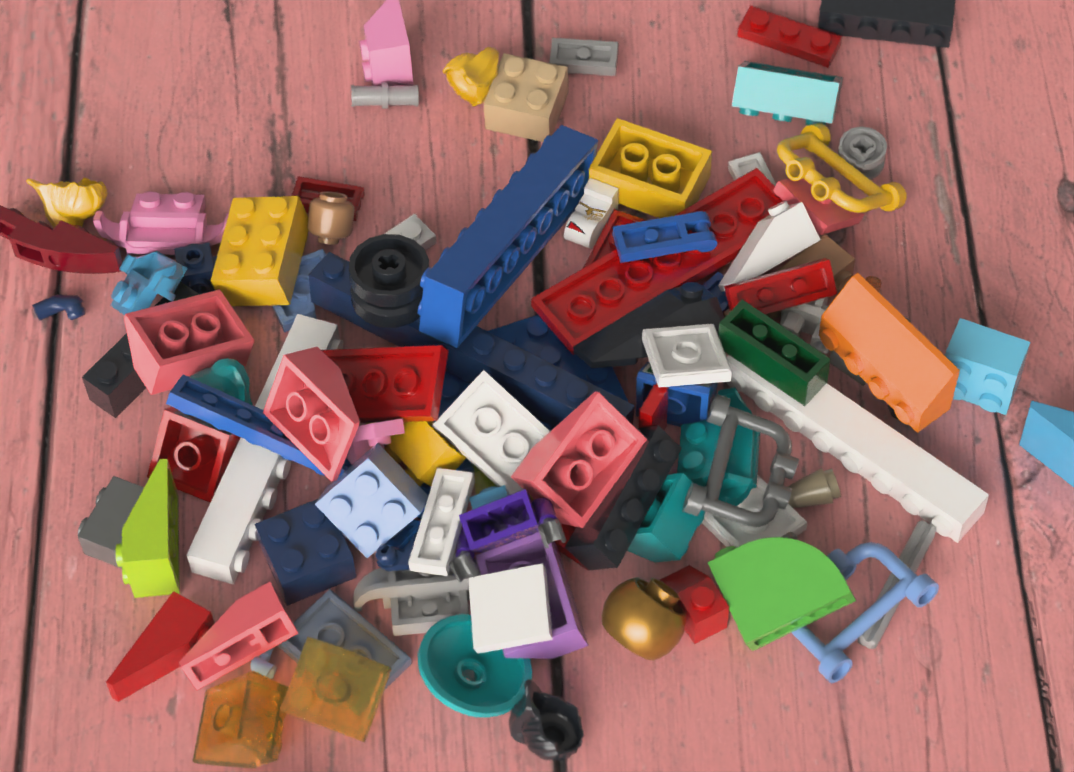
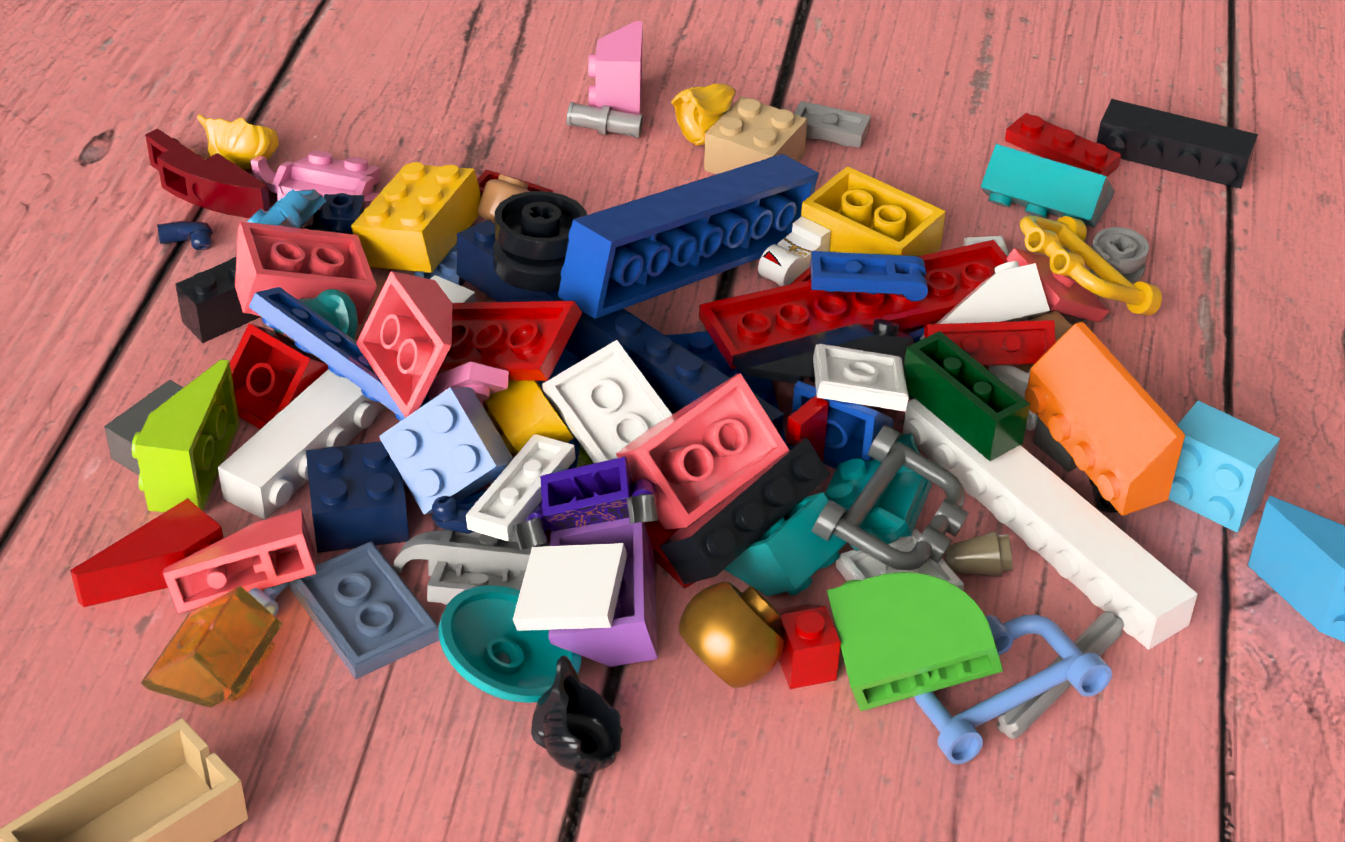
camera: 10 degrees right, 15 degrees down
clear yellow slope [280,637,392,743] -> none

